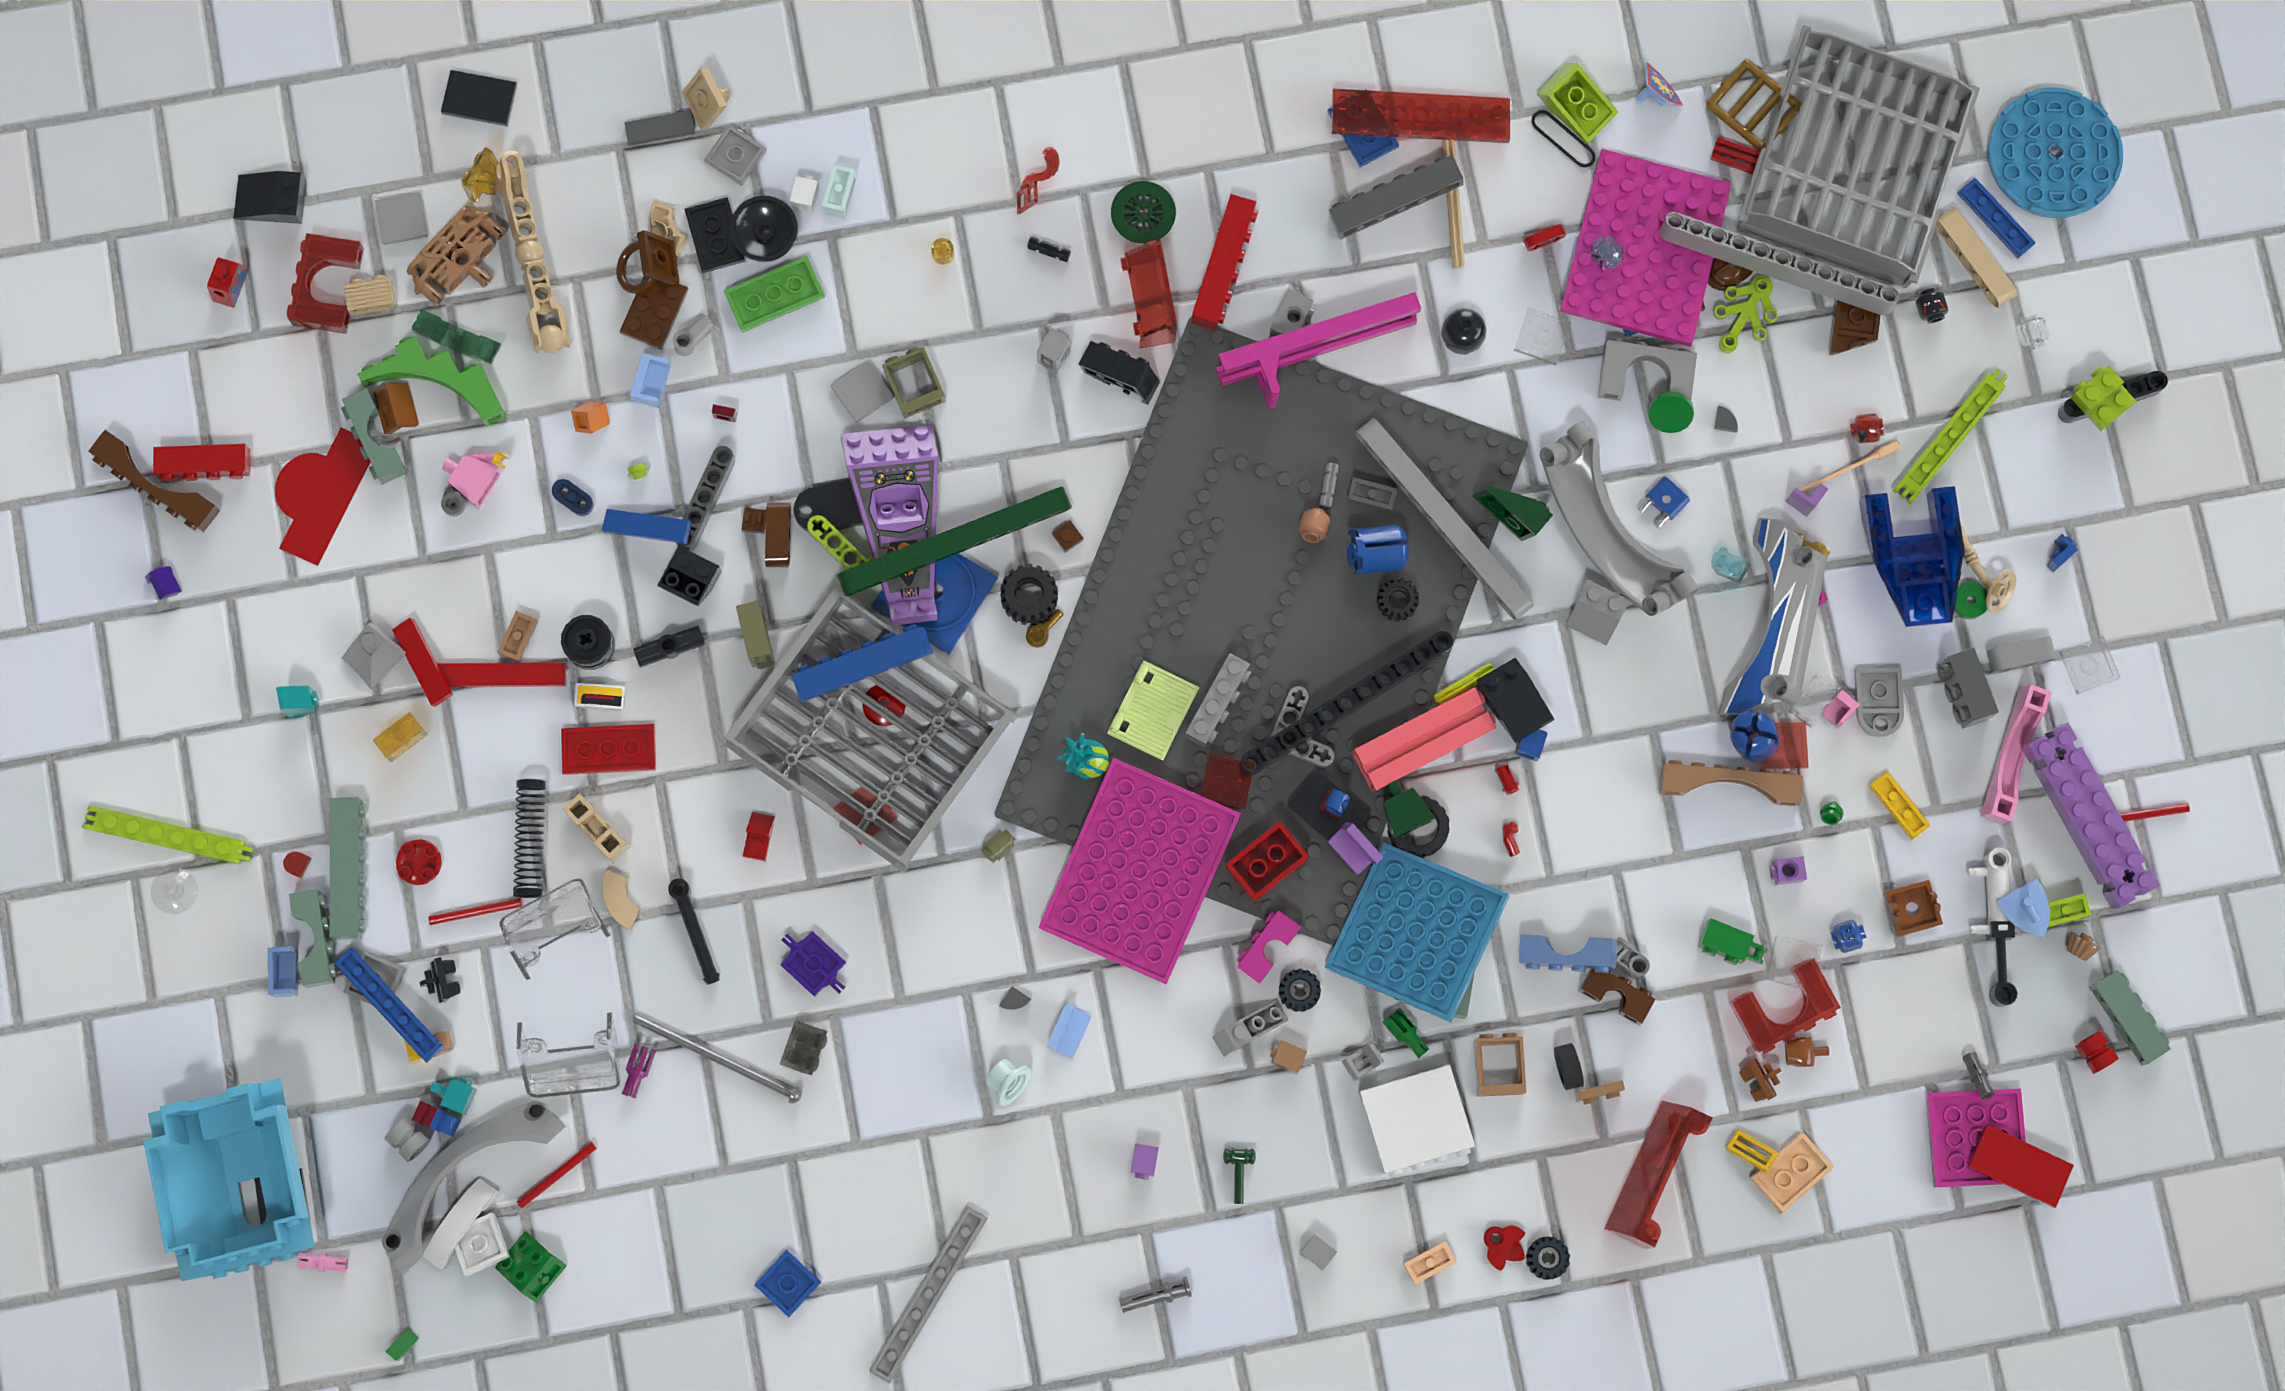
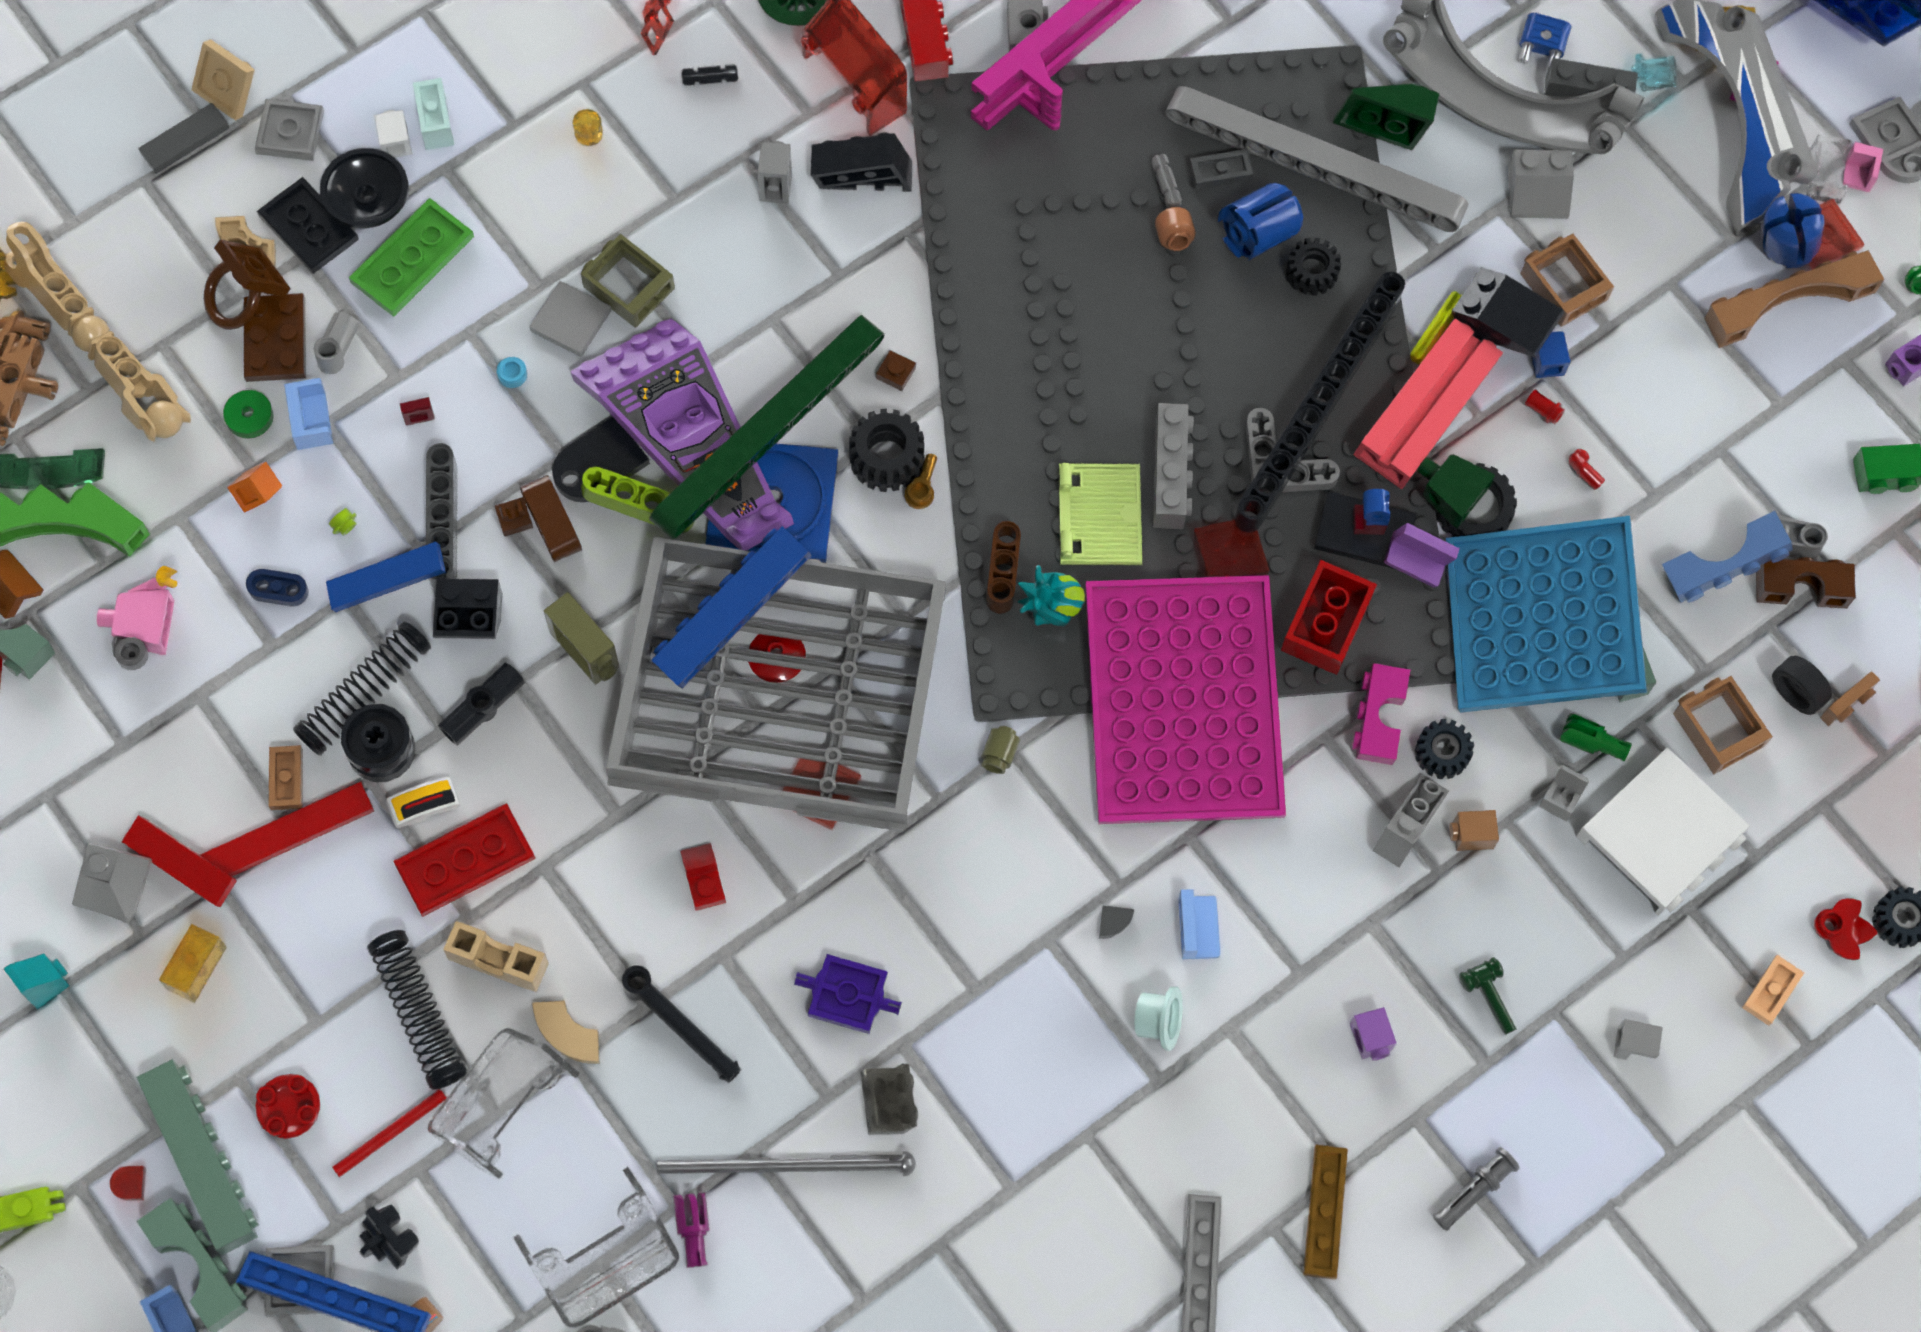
camera: 25 degrees left, 10 degrees down
none -> green piece [223,390,274,439]
none -> black piece [293,621,431,756]
none -> medium azure tile [497,357,527,388]
none -> reddish brown beam [987,521,1021,614]
none -> pearl gold tile [1303,1145,1348,1280]
none -> medium nougat window [1520,233,1614,327]
none -> dark grey arch [1544,58,1638,96]

